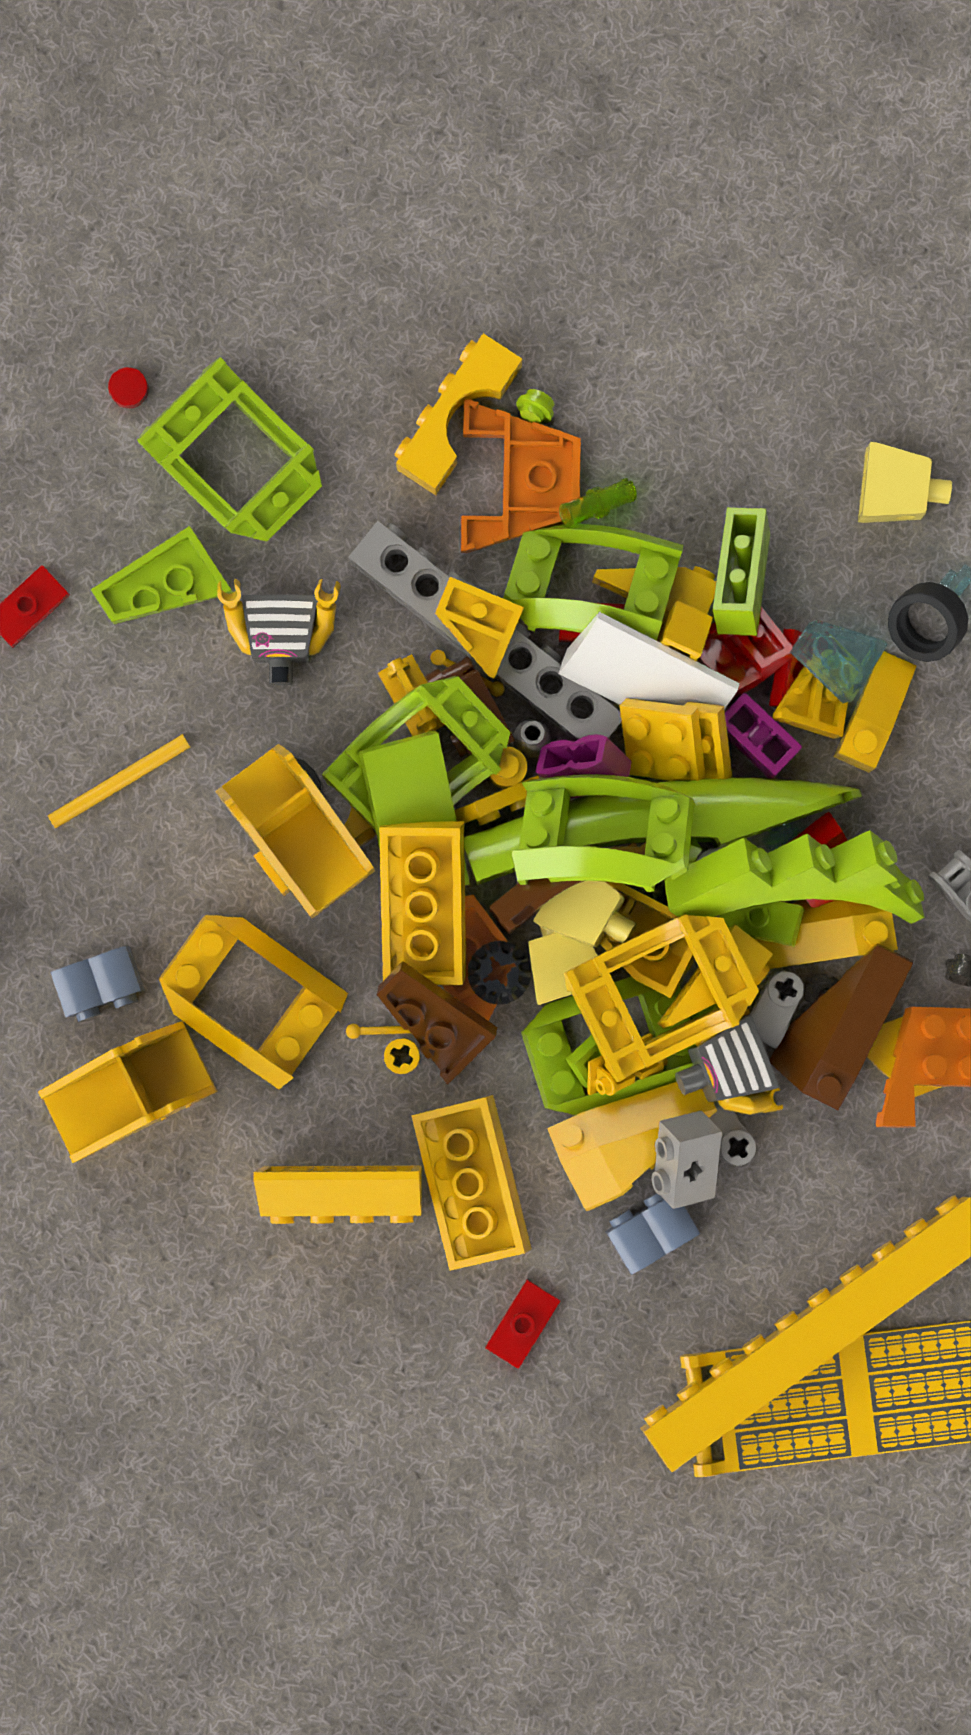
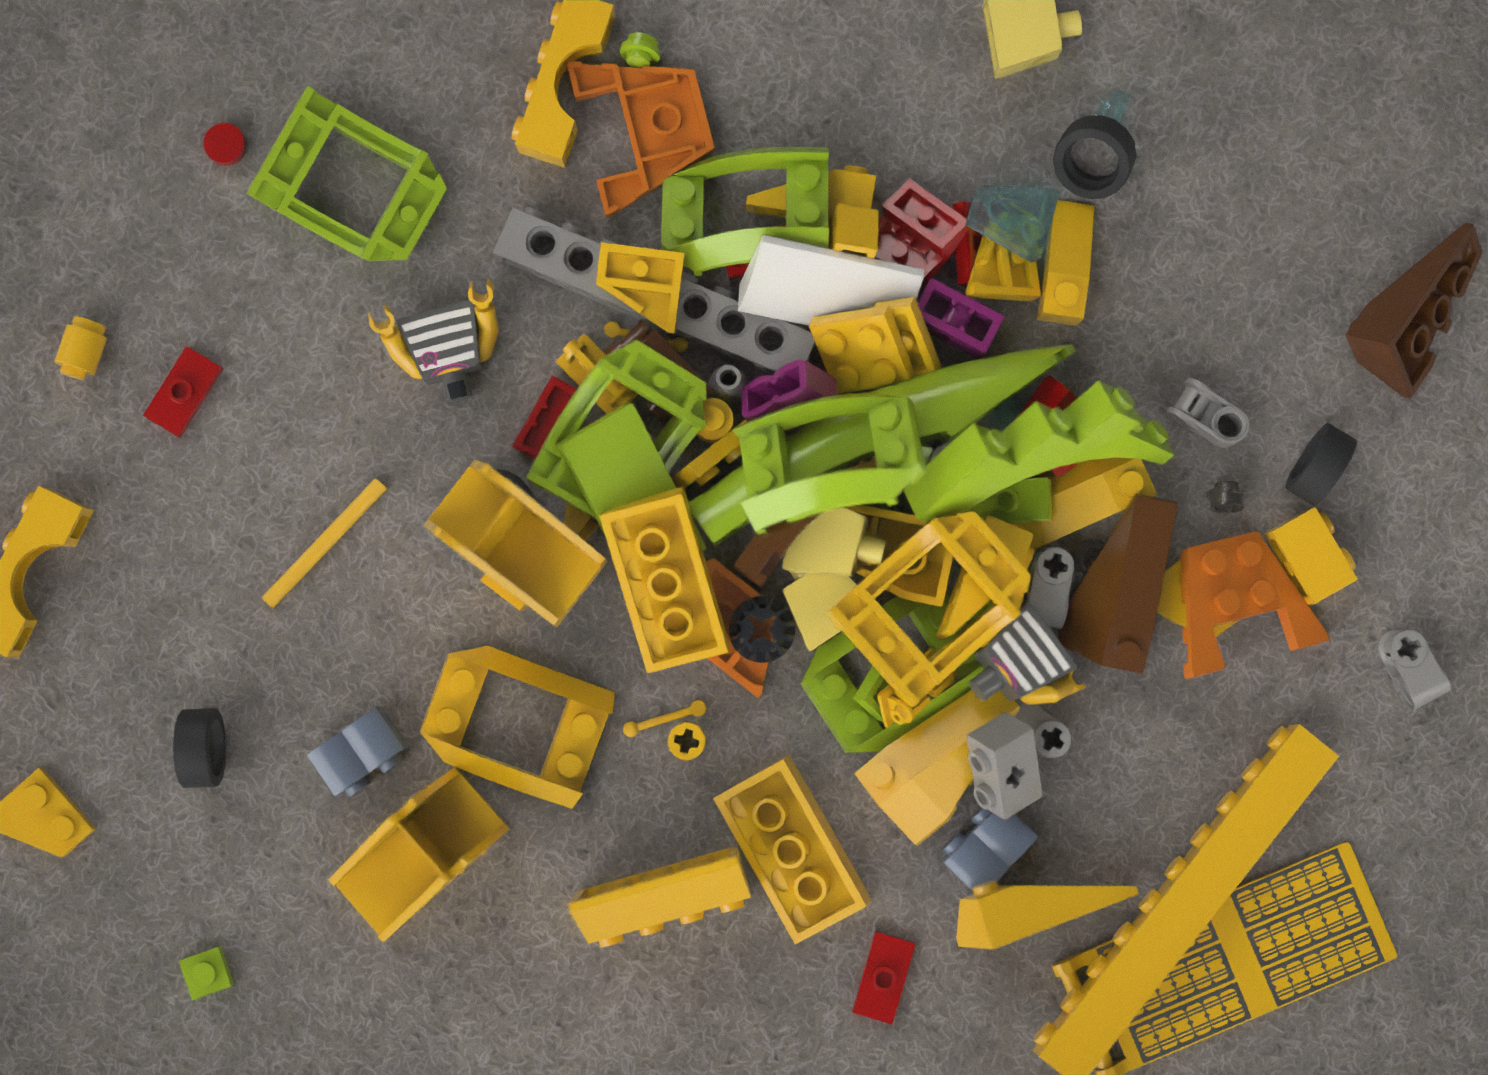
camera: 15 degrees left, 0 degrees up
lime wing [90,526,233,624] -> none
reddish brown wing [377,961,498,1085] -> none
clear neon green pin [559,478,637,528] -> none
lime brick [713,507,770,636] -> none
none -> red plate [512,375,577,460]
none -> yellow wedge [956,880,1139,949]

